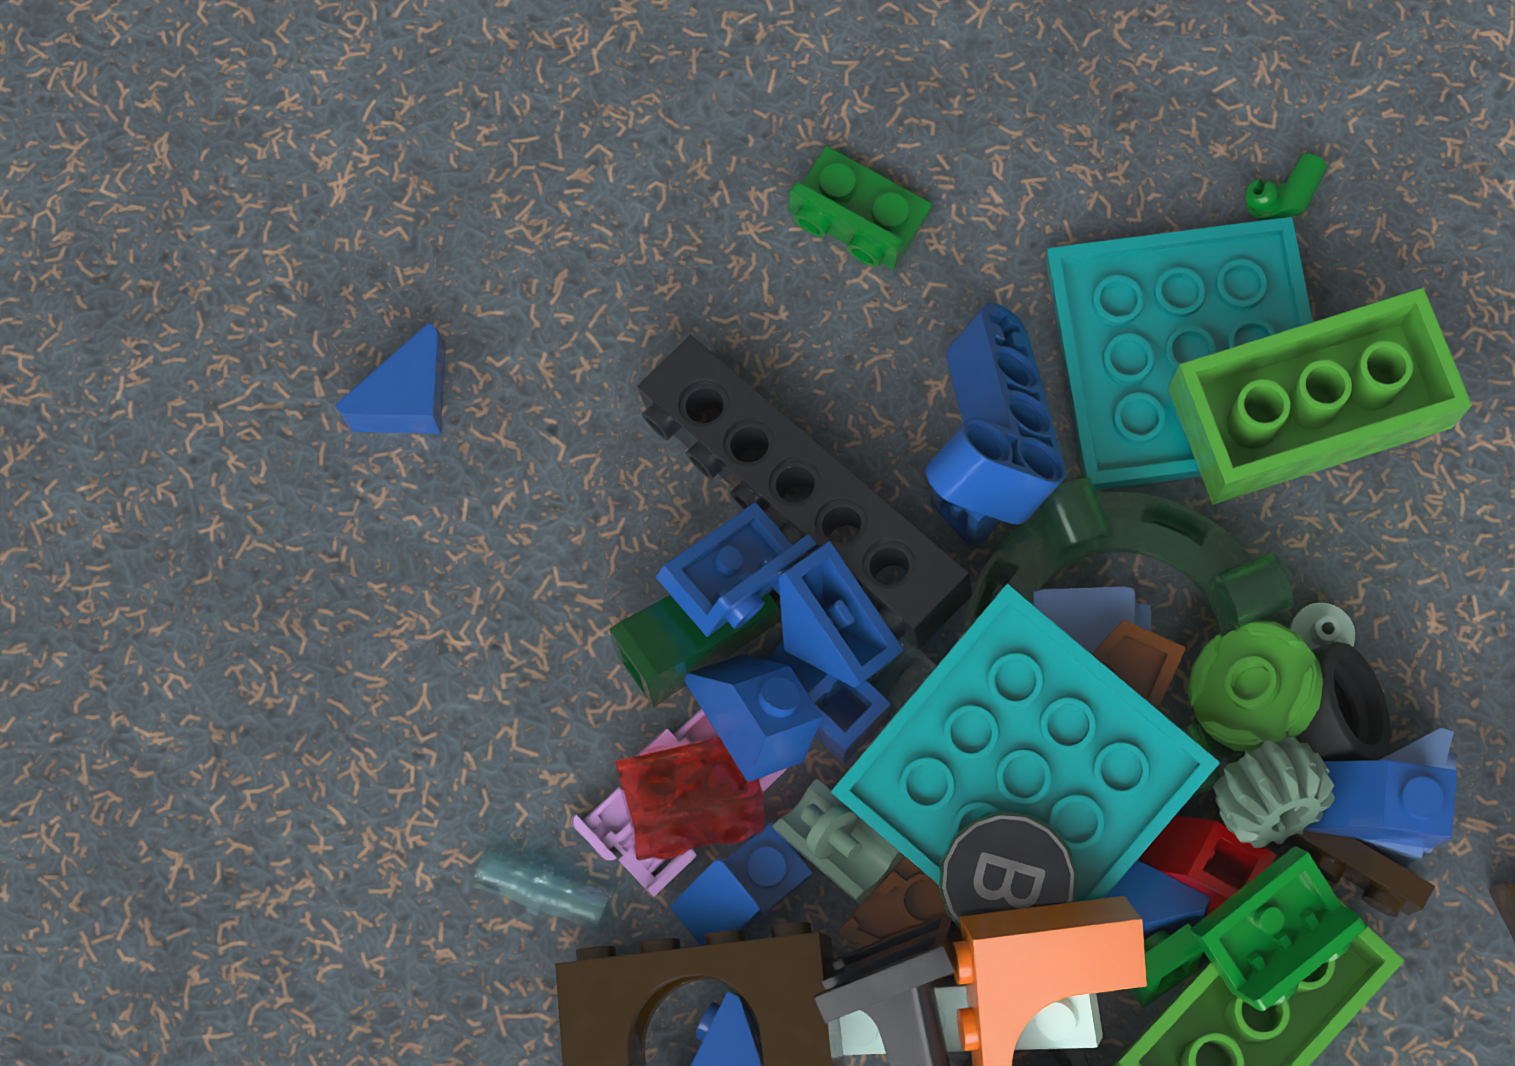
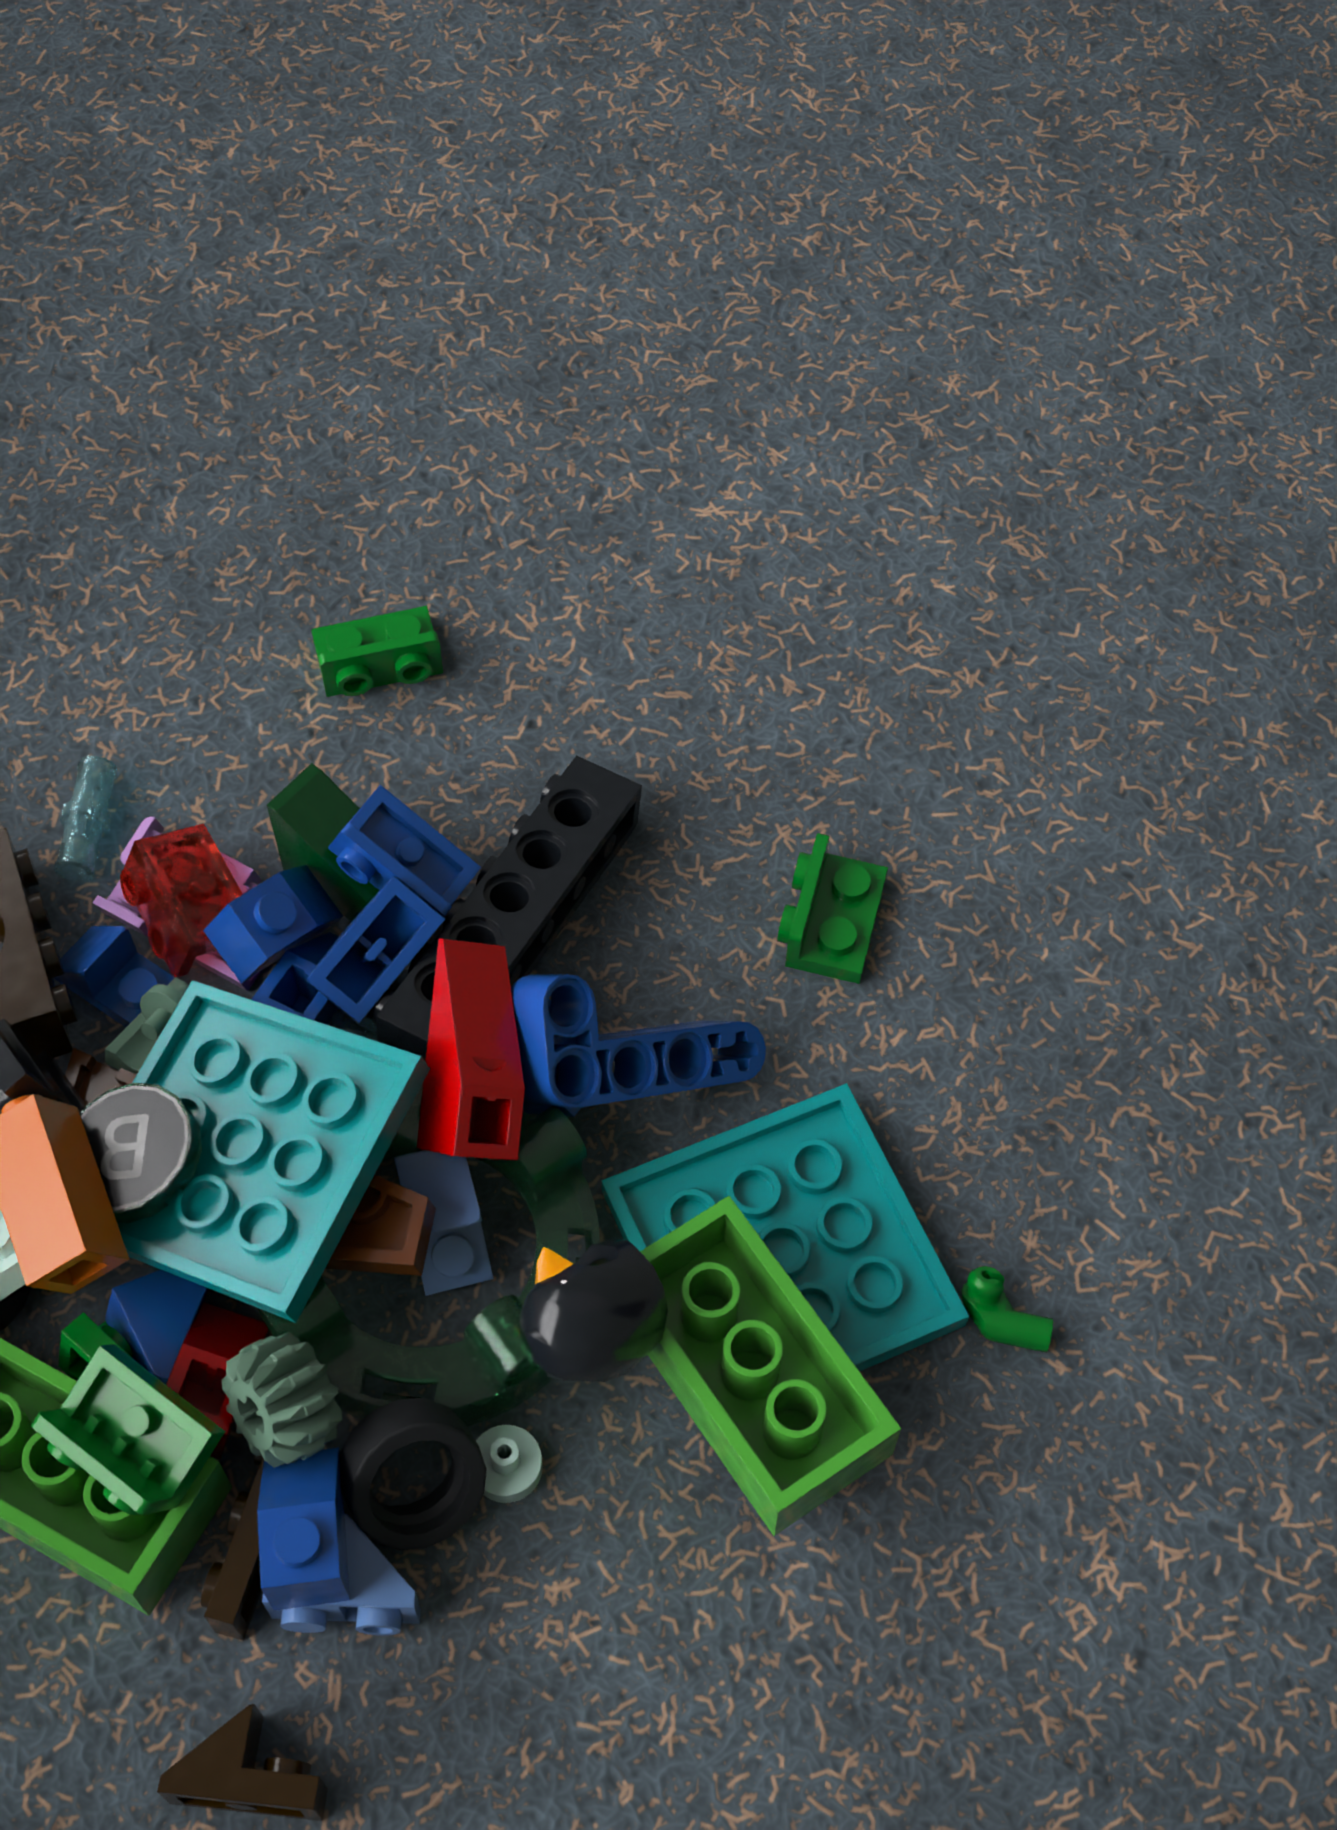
camera: 70 degrees right, 15 degrees down
blue slope [335,322,446,434] -> none
bright green tile [1187,620,1323,752] -> none
none -> green bracket [311,606,443,697]
none -> red slope [417,939,525,1160]
none -> black piece [520,1239,668,1382]

